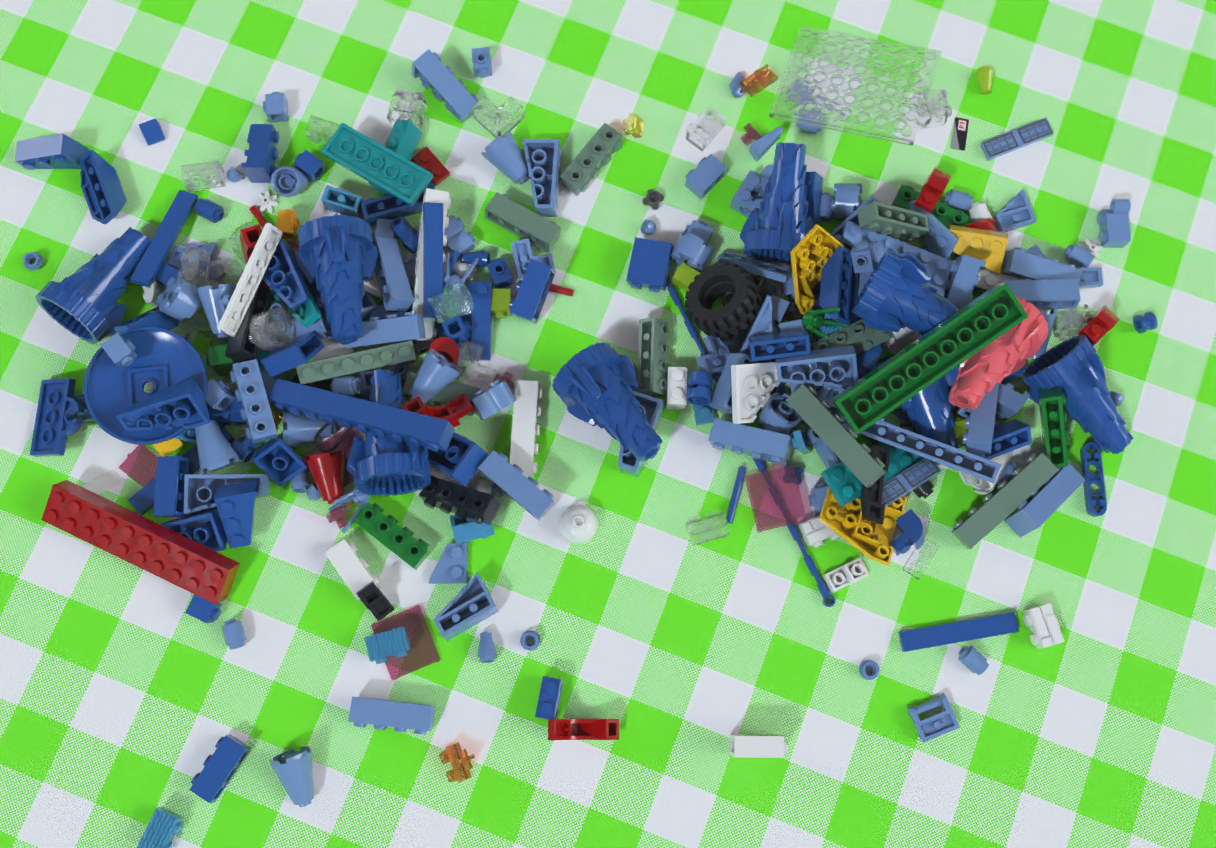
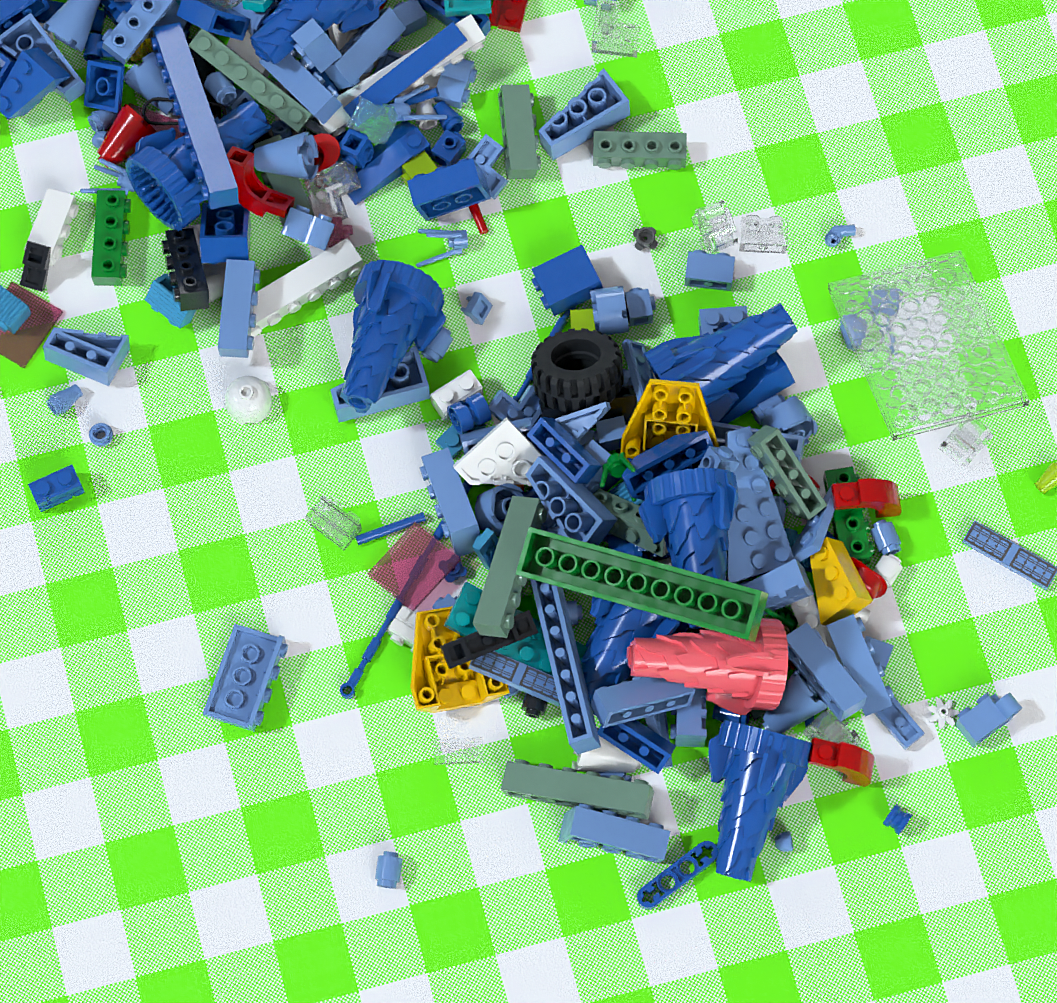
camera: 60 degrees right, 5 degrees down
clear pink tile [326,505,349,529] -> none
blue piece [390,216,419,254] -> none
medium blue wing [429,543,468,584] -> none
medium blue cone [481,131,529,184] -> none
red arch [548,719,619,740] -> none
clear yellow tile [622,113,643,138] -> none
sand green brick [637,317,668,397] -> none
medium blue hinge [641,219,656,235] -> none
white brick [730,735,788,758] -> none
clear orange hips [741,64,778,97] -> none
tile [741,123,761,146] -> none
medium blue slope [749,126,783,162] -> none
white slope [823,558,869,593] -> none
medium blue plate [859,660,879,680] -> none
blue brick [890,509,925,556] -> none
blue tile [898,612,1019,652] -> none
medium blue plate [907,693,960,742] -> none
sticker [951,117,969,151] -> none
medium blue wing [994,190,1037,233] -> none
white brick [1023,603,1065,649] -> none
green brick [1038,387,1070,467] -> none
medium blue brick [1064,243,1094,268] -> none
none -> medium blue bracket [203,624,288,732]
none -> medium blue brick [291,18,342,73]
none -> medium blue plant [416,229,468,267]
none -> medium blue tile [461,292,493,325]
none -> clear brick [691,200,738,253]

